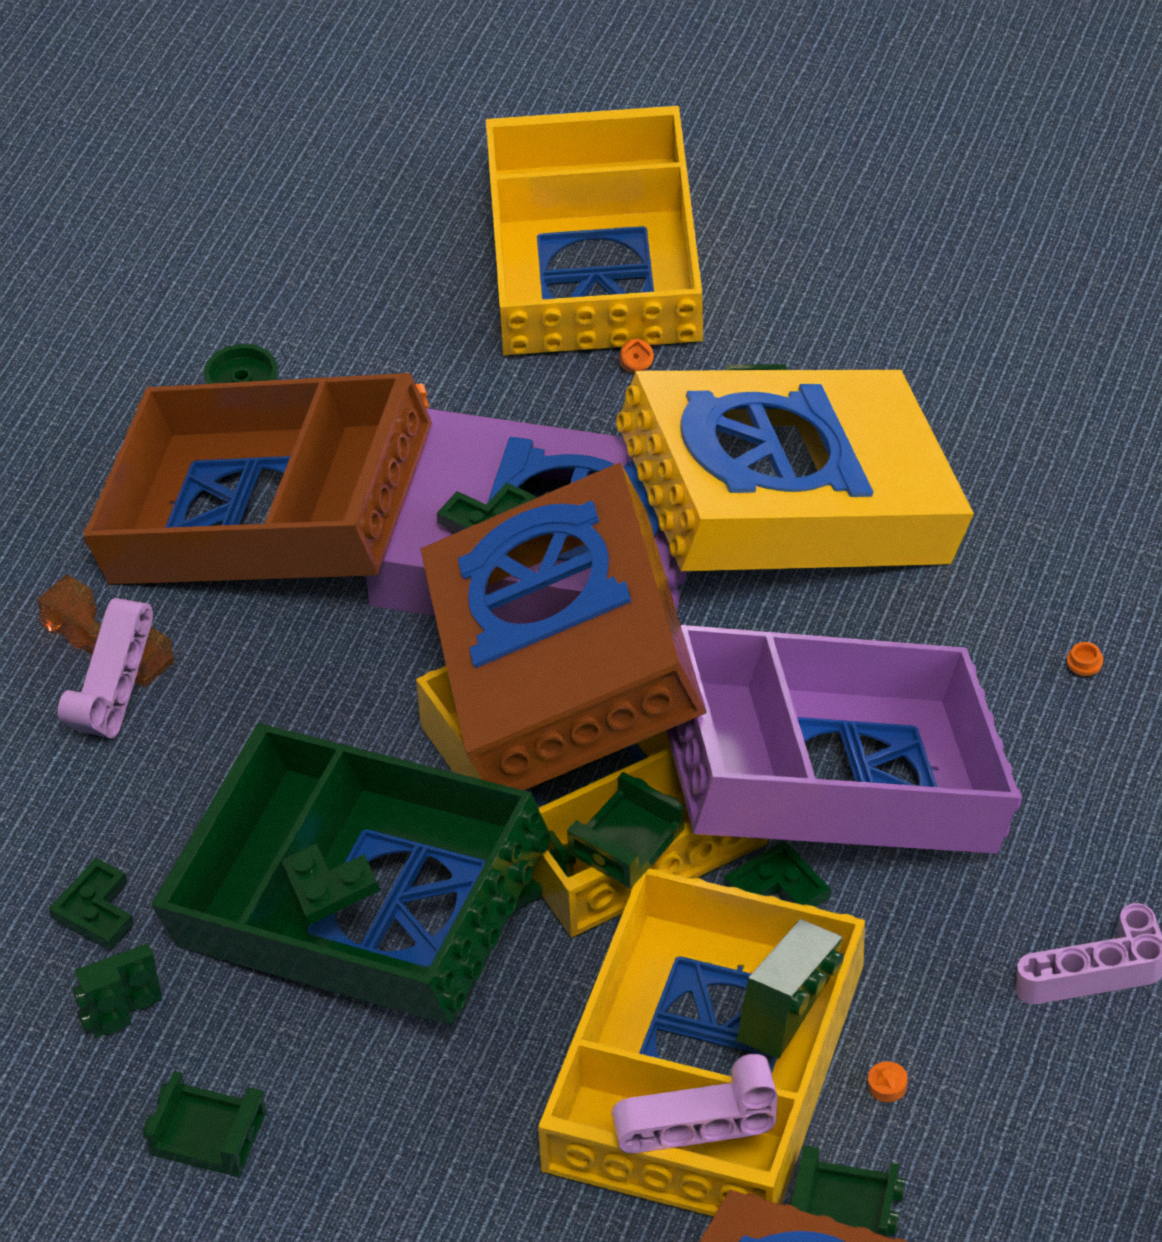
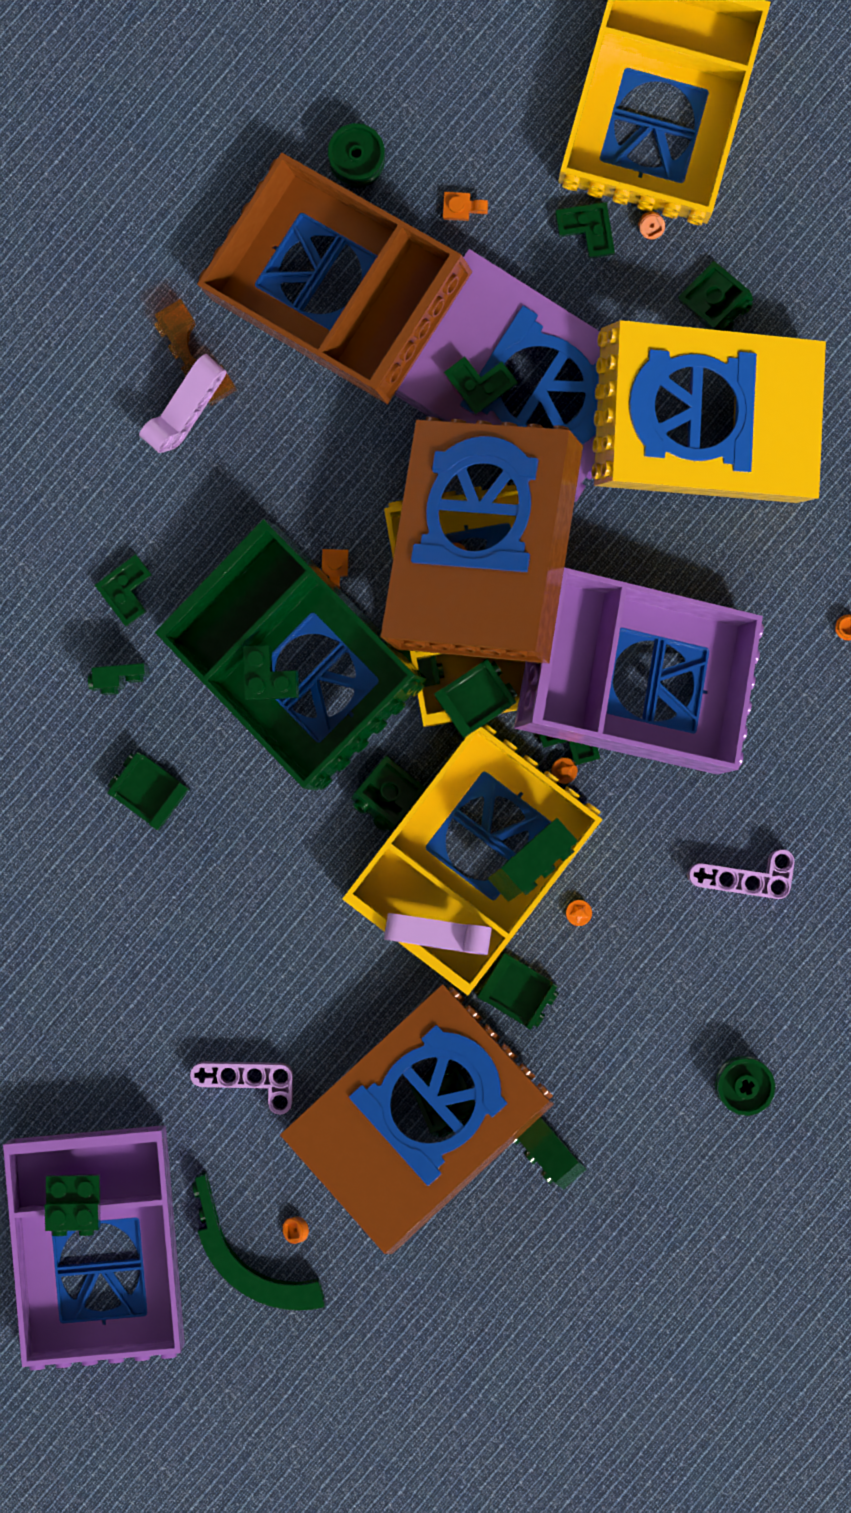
camera: 15 degrees right, 40 degrees up
none -> dark green plate [351,756,426,832]
none -> dark green plate [555,202,615,259]

